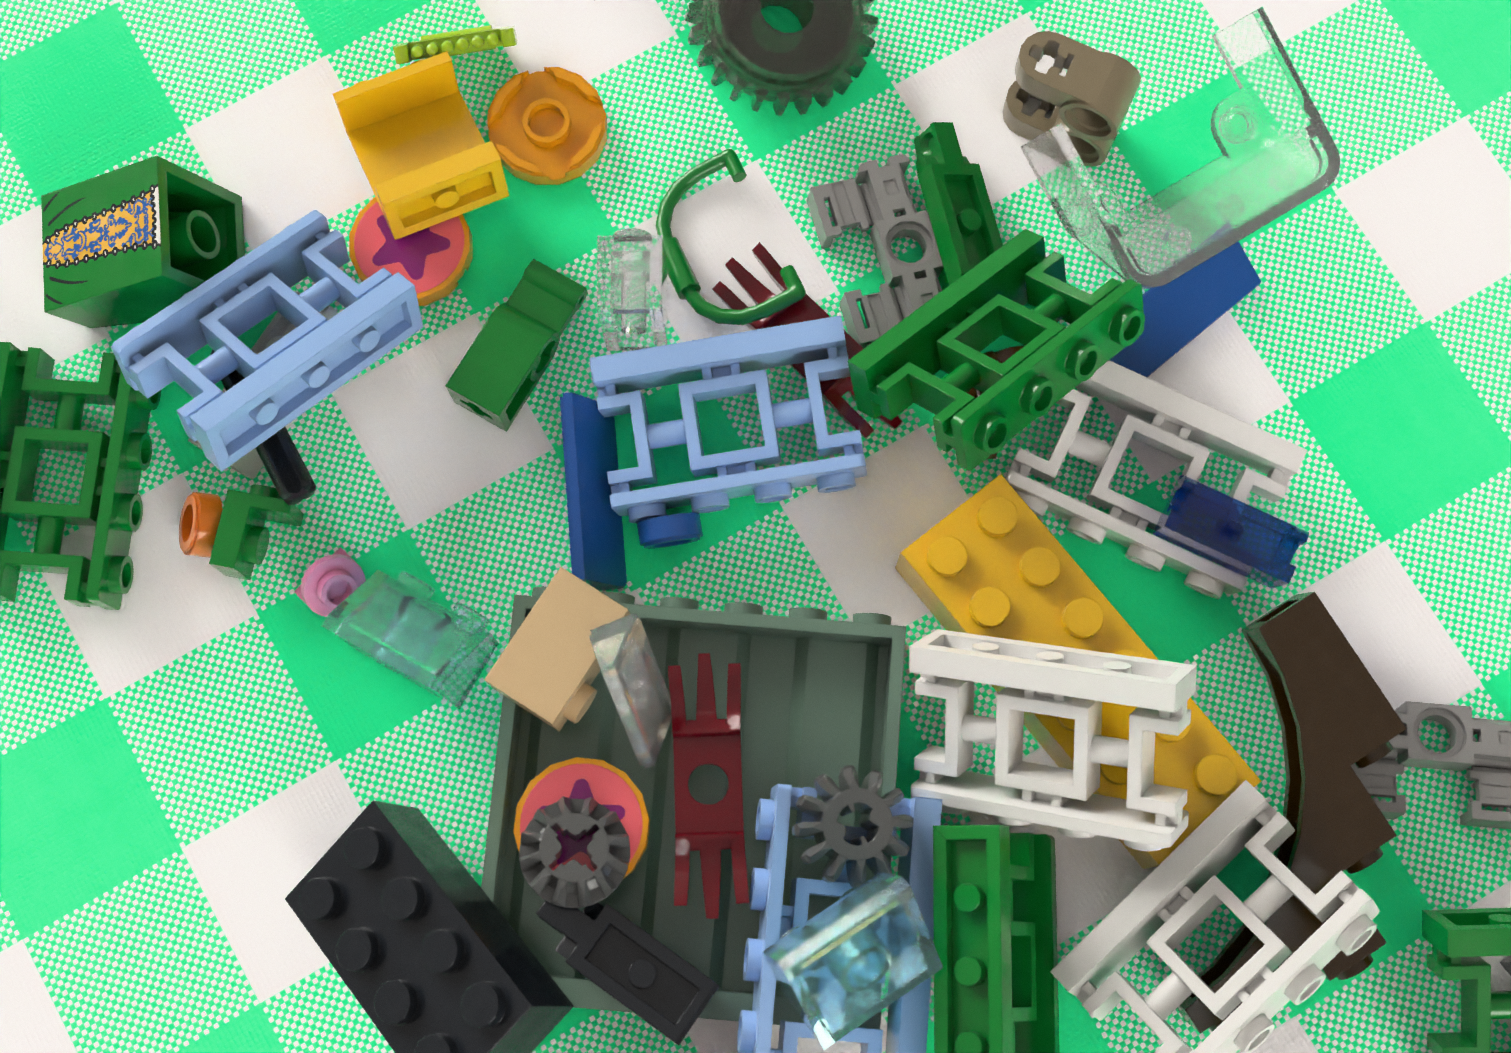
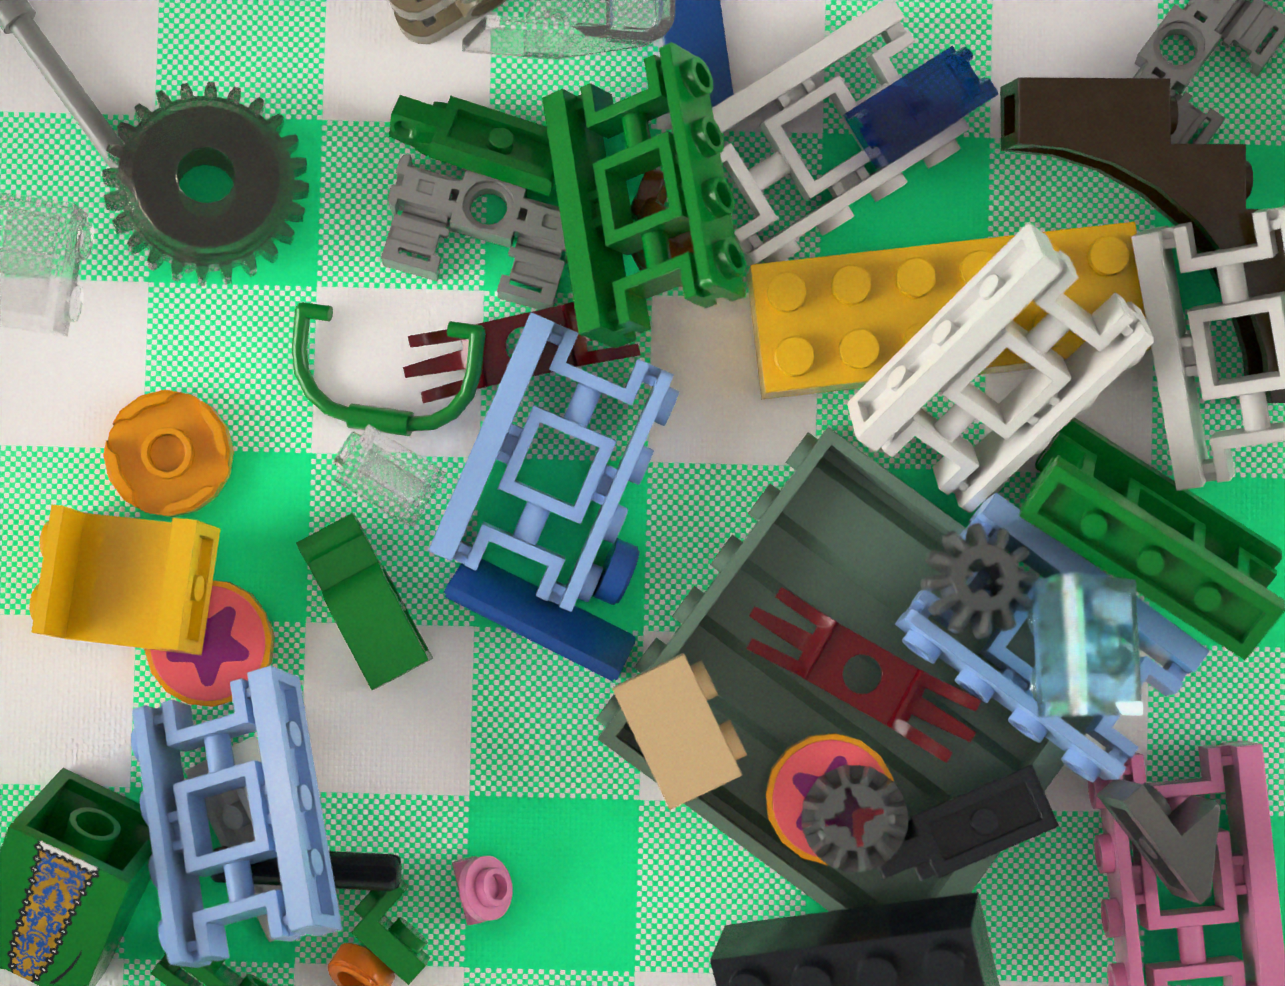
camera: 65 degrees left, 10 degrees up
clear light blue slope [321,570,499,709] -> none
lime piece [393,25,518,64] -> none
clear slope [589,614,672,769] -> none

